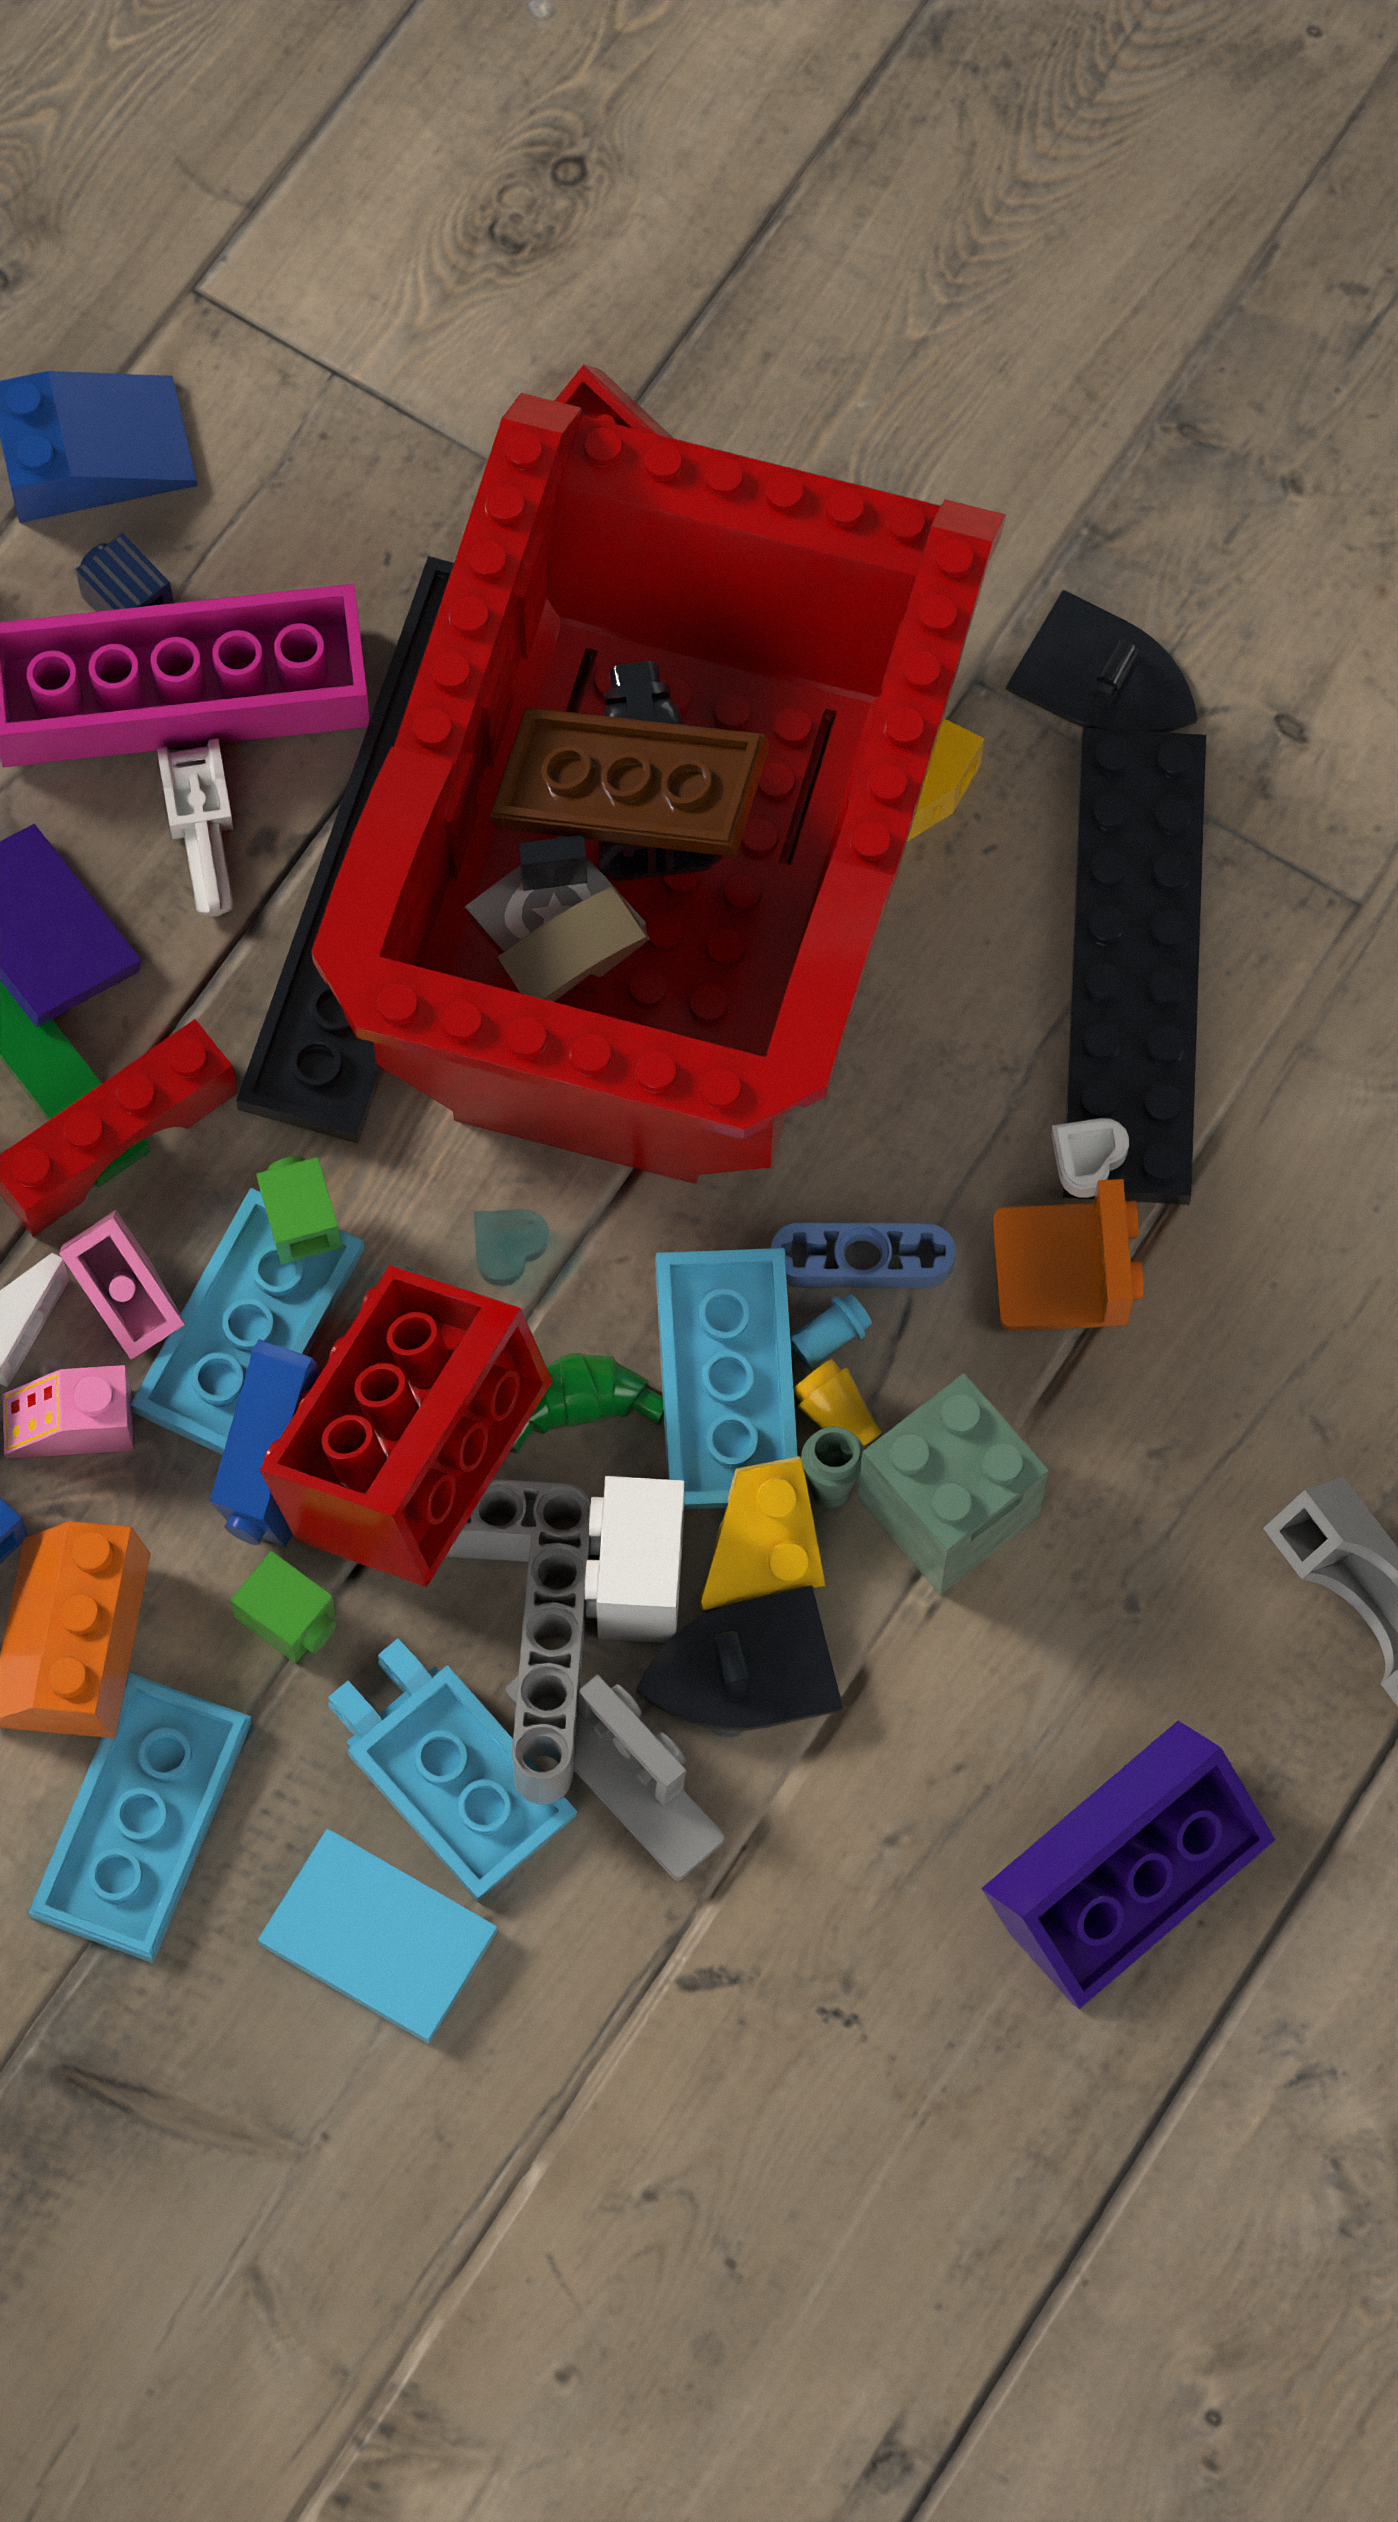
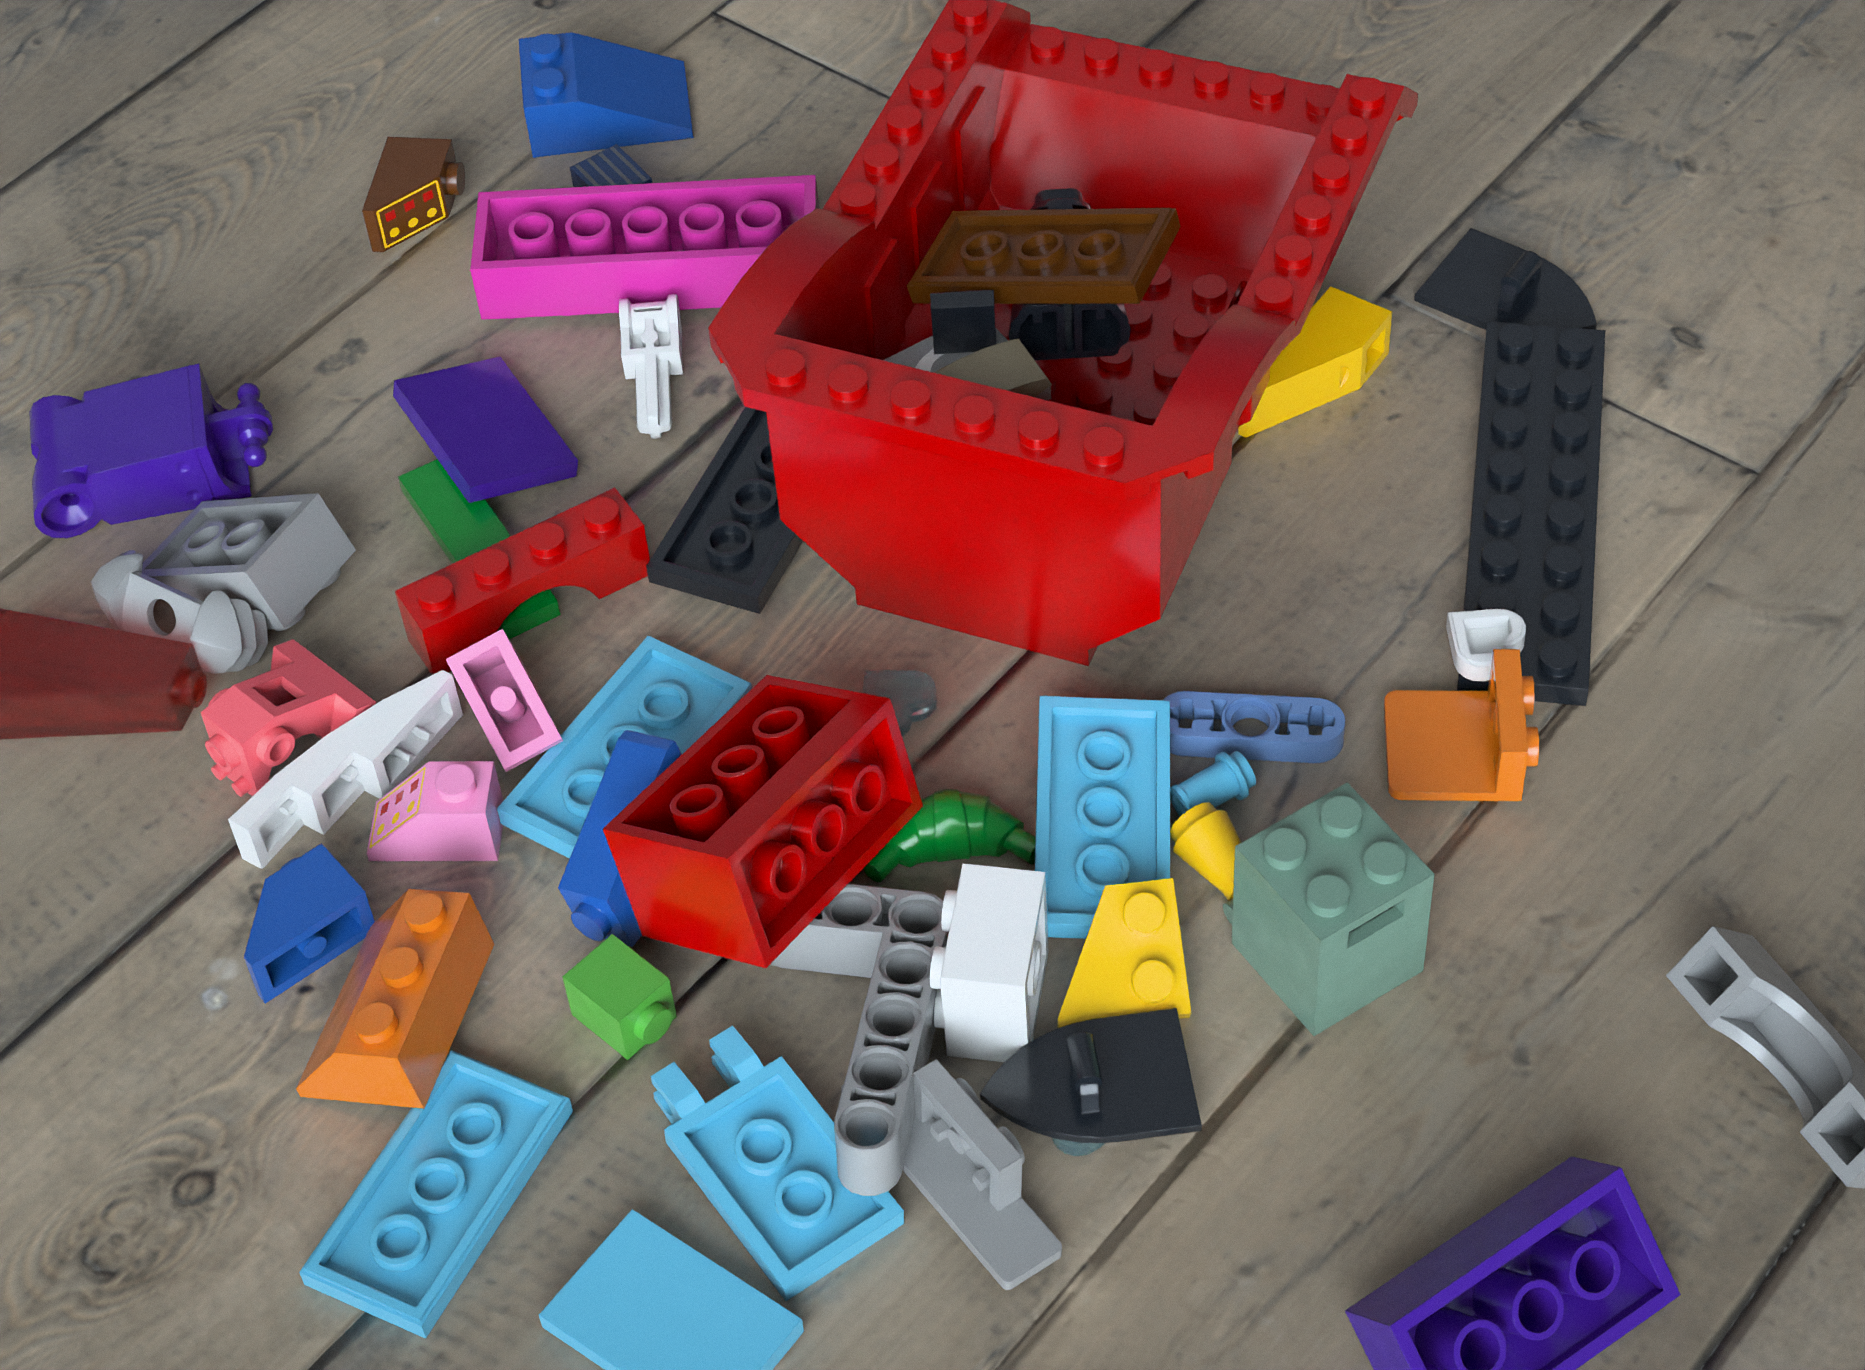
camera: 10 degrees right, 20 degrees down
bright green brick [256,1156,343,1265] -> none
sand green cone [801,1426,865,1508] -> none

